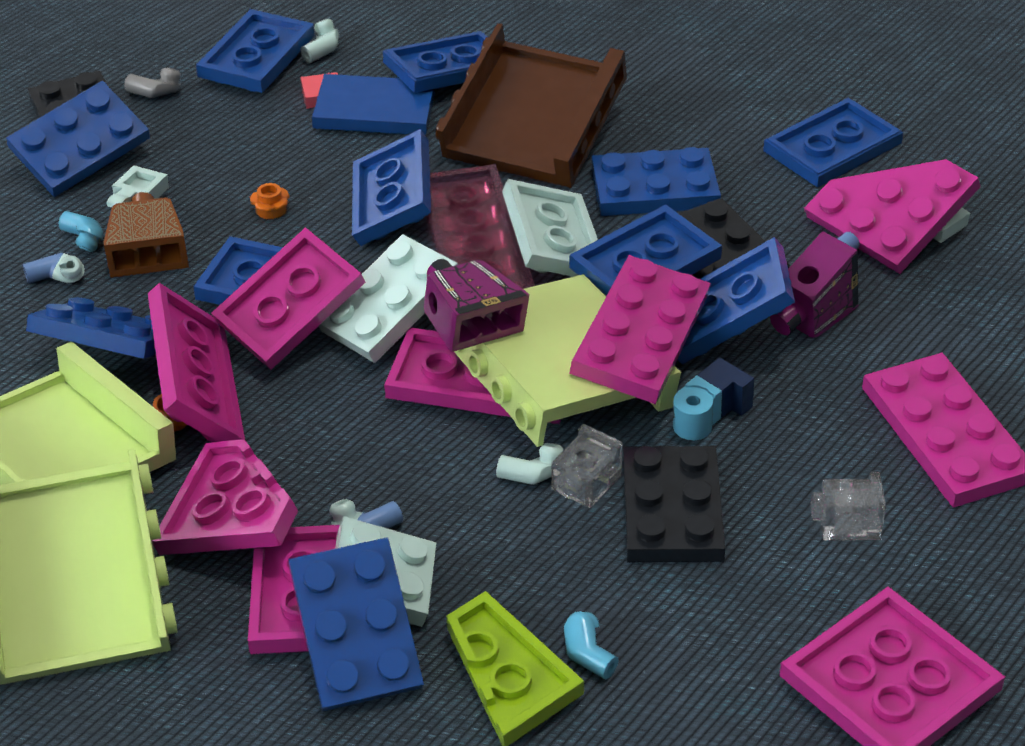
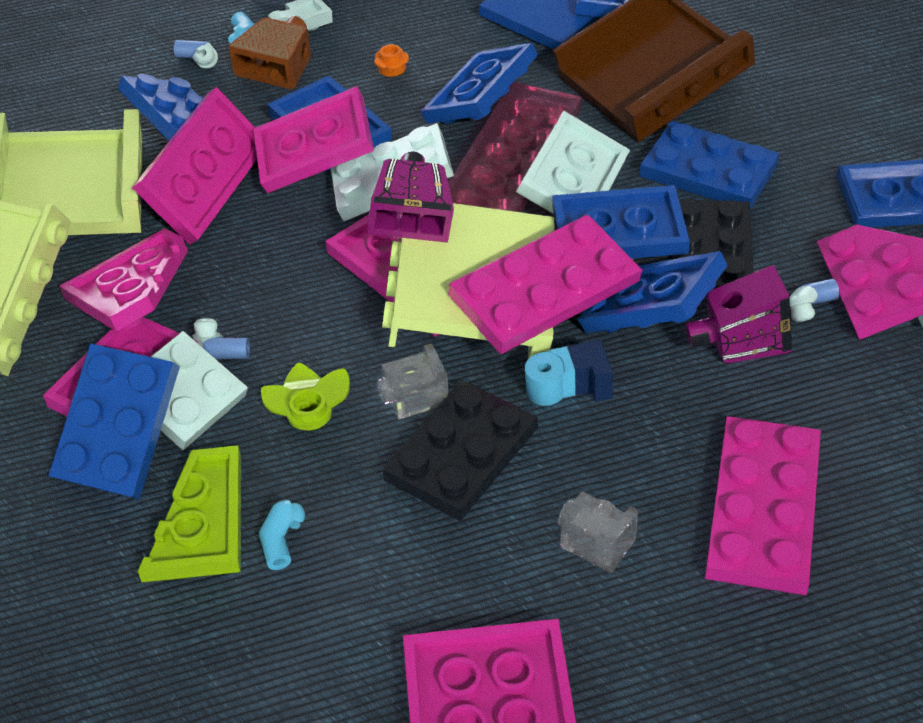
camera: 35 degrees right, 5 degrees up
light aqua arm [496,443,565,485] -> none
none -> lime plate [261,363,350,430]

